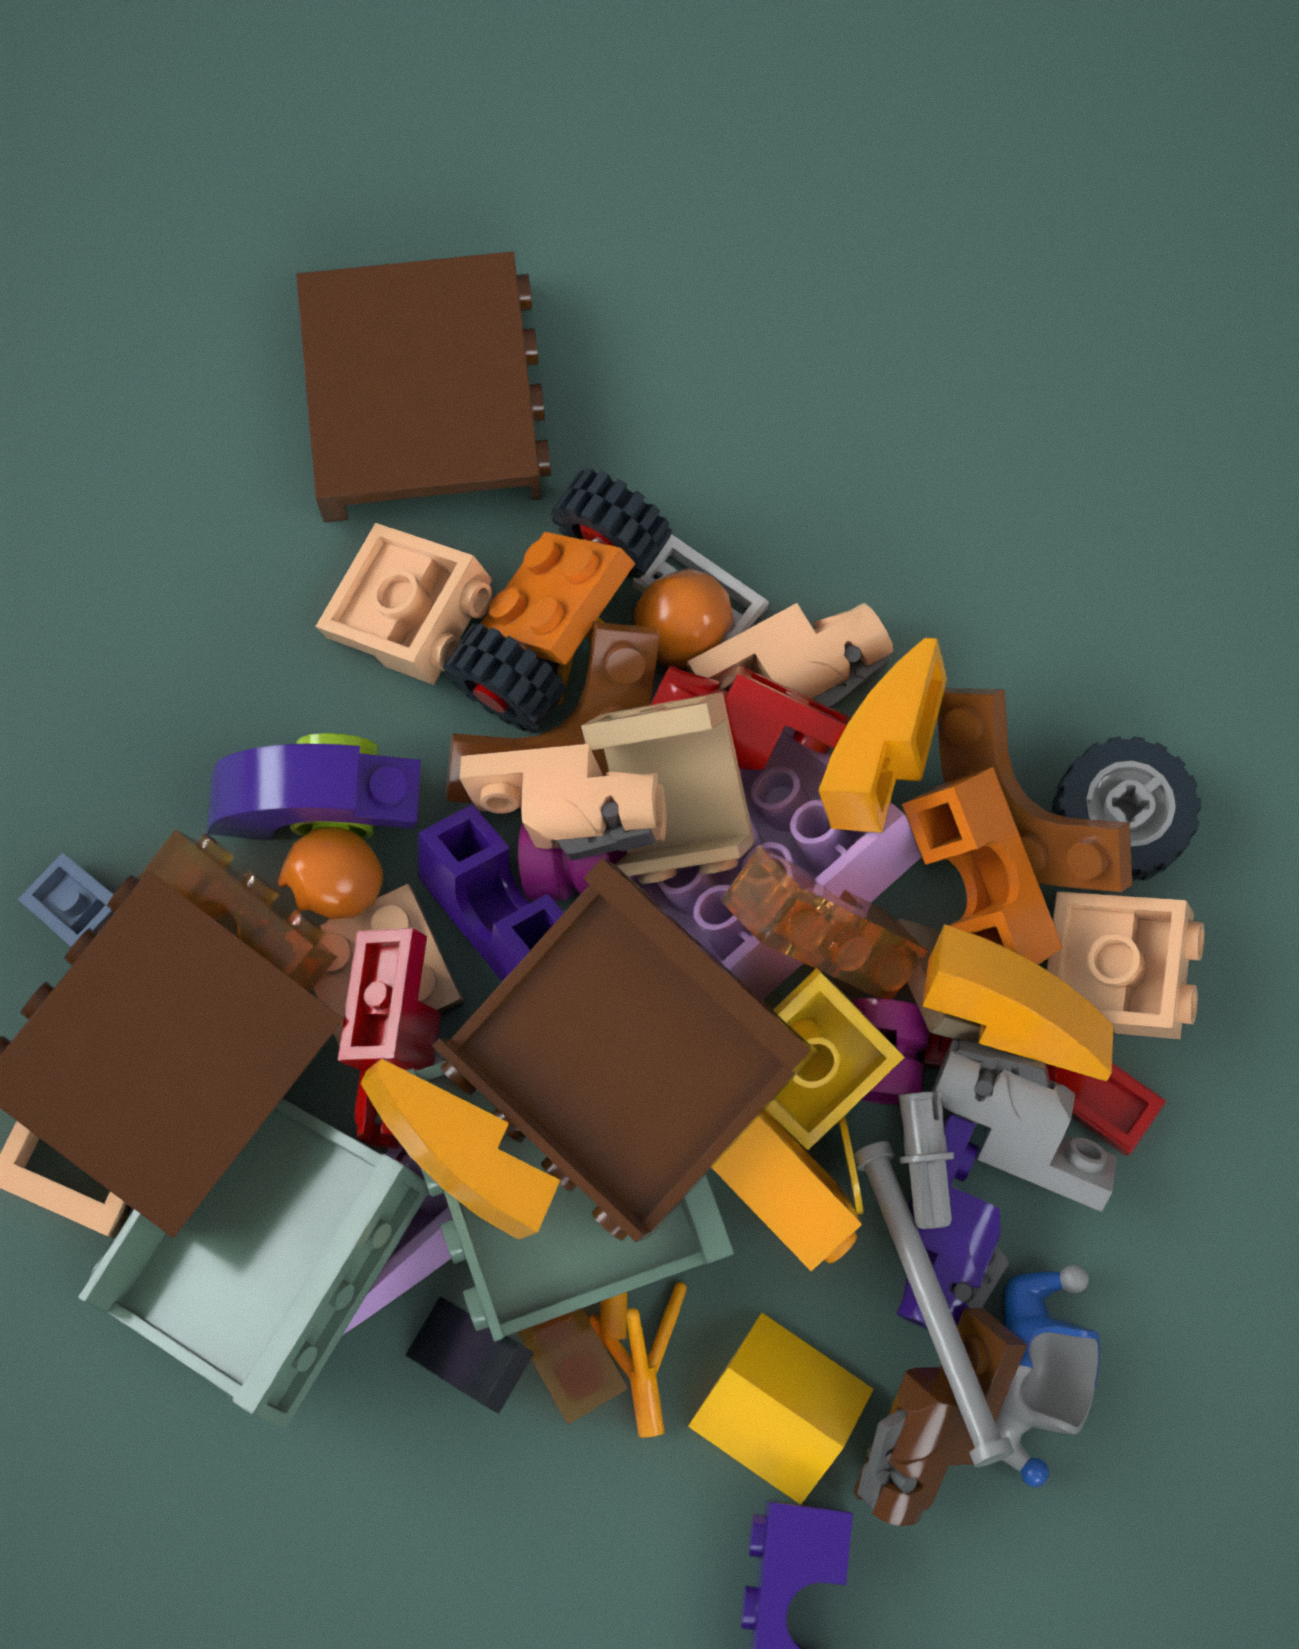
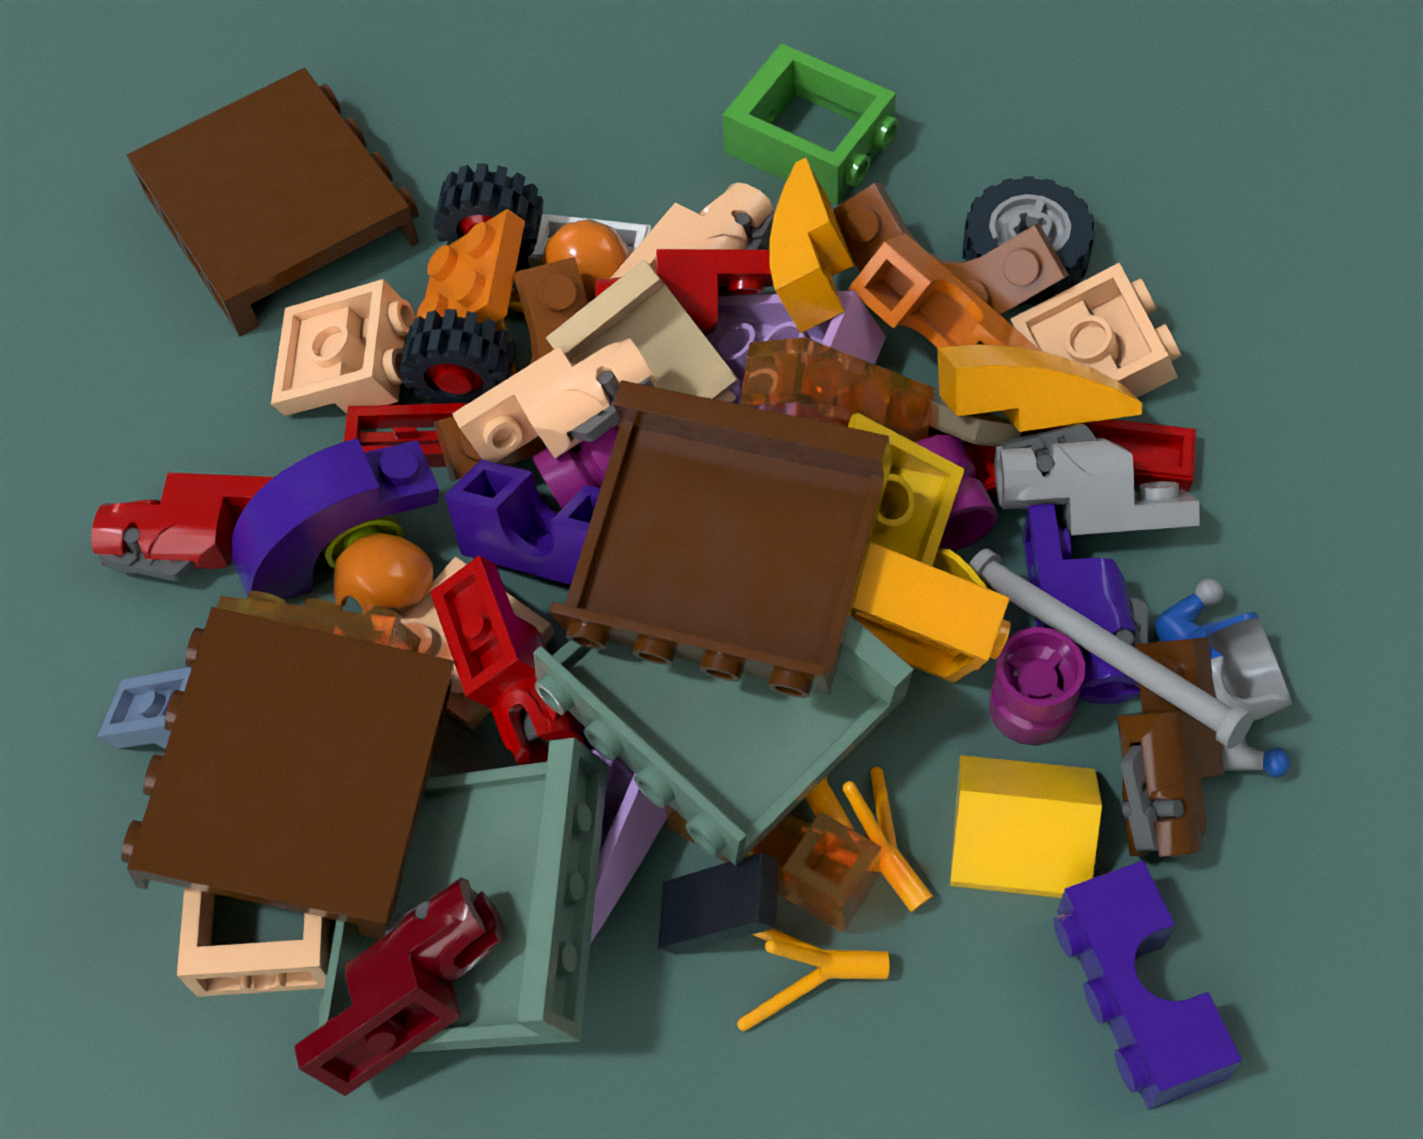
camera: 20 degrees left, 15 degrees down
light orange slope [361,1059,560,1240] -> none
light grey axle [898,1091,954,1229] -> none
none -> red plate [91,472,274,581]
none -> dark red plate [294,877,506,1096]
none -> red tile [344,403,467,467]
none -> bright green window [722,43,899,205]
none -> light orange plant [737,929,889,1031]
none -> magenta wheel [988,627,1085,746]

